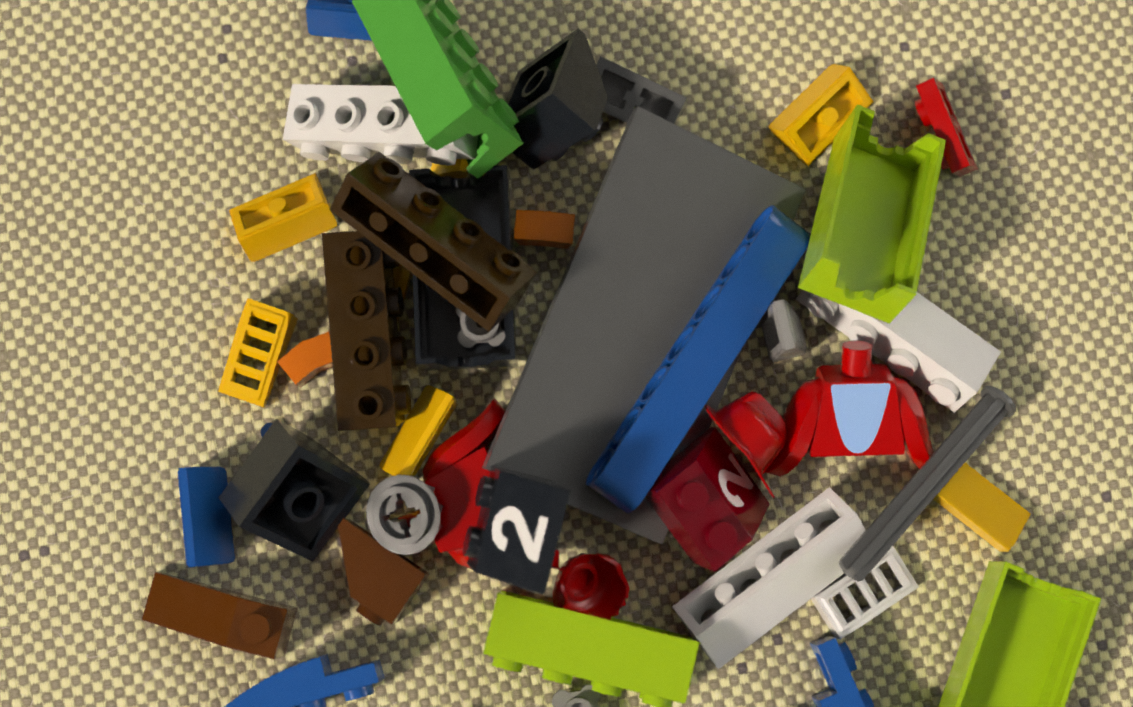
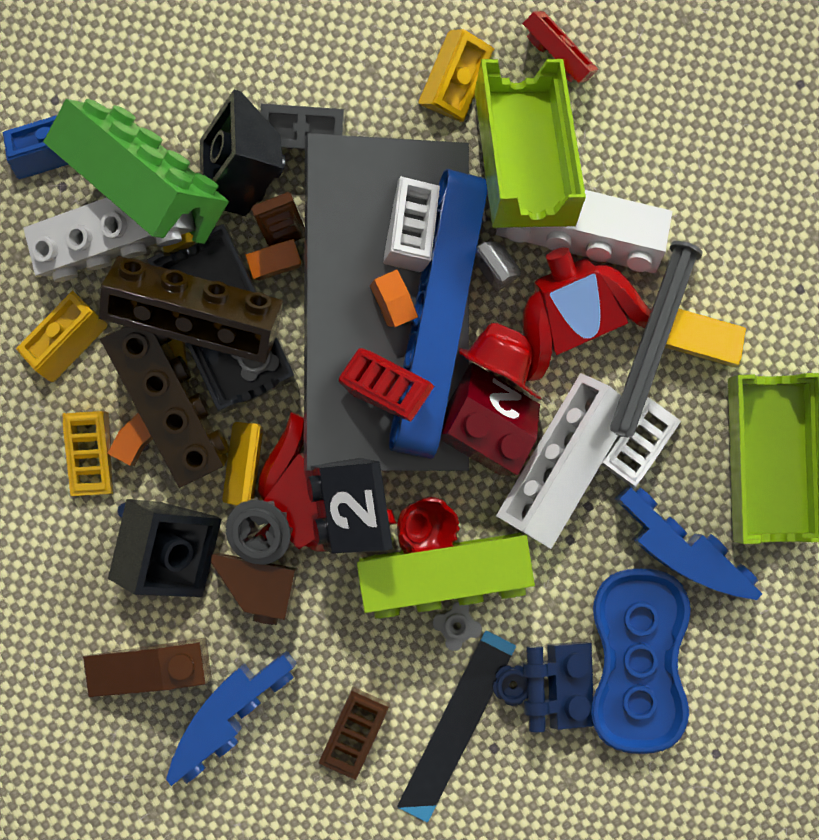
camera: 20 degrees left, 5 degrees up
blue slope [178,466,235,568] -> none
none -> reddish brown slope [251,192,305,246]
none -> red slope [339,348,435,422]
none -> orange piece [370,269,418,327]
none -> white slope [383,176,440,272]

